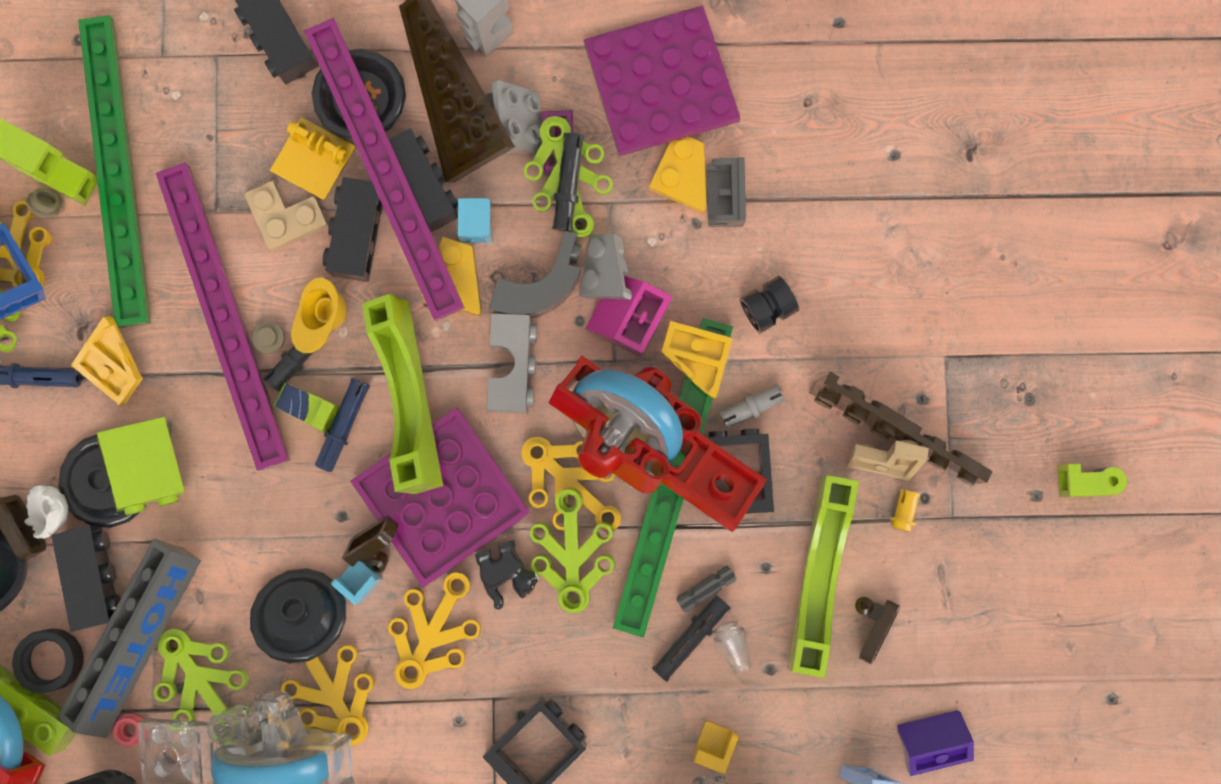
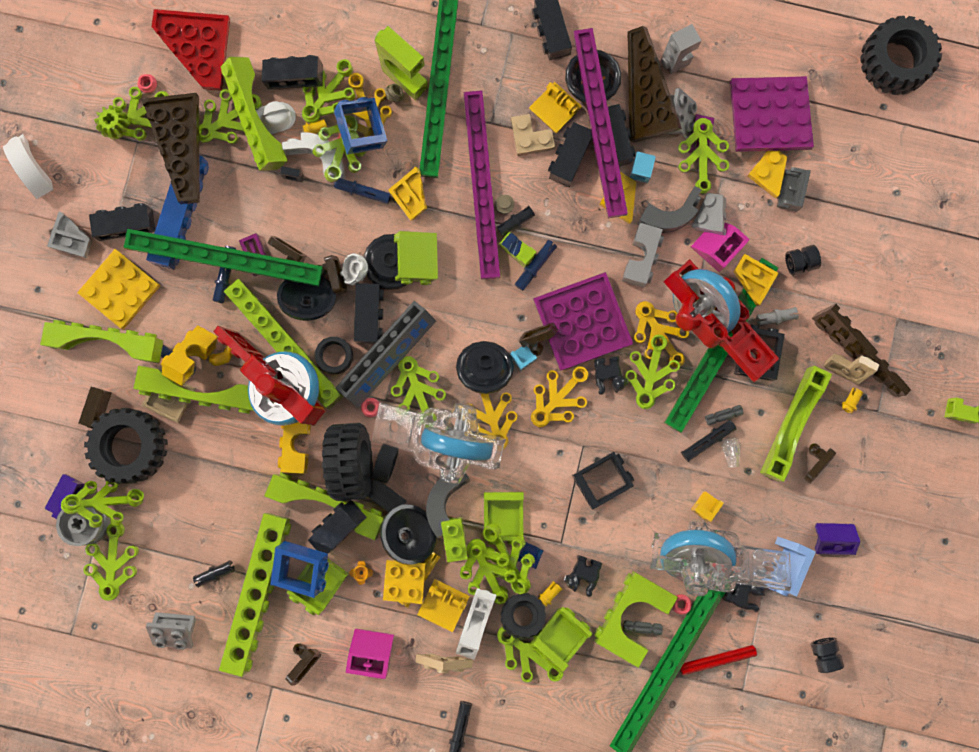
camera: 15 degrees right, 0 degrees up
yellow piece [291,278,347,353] -> none
lime arch [362,294,443,494] -> none
black pin [552,133,584,232] -> none

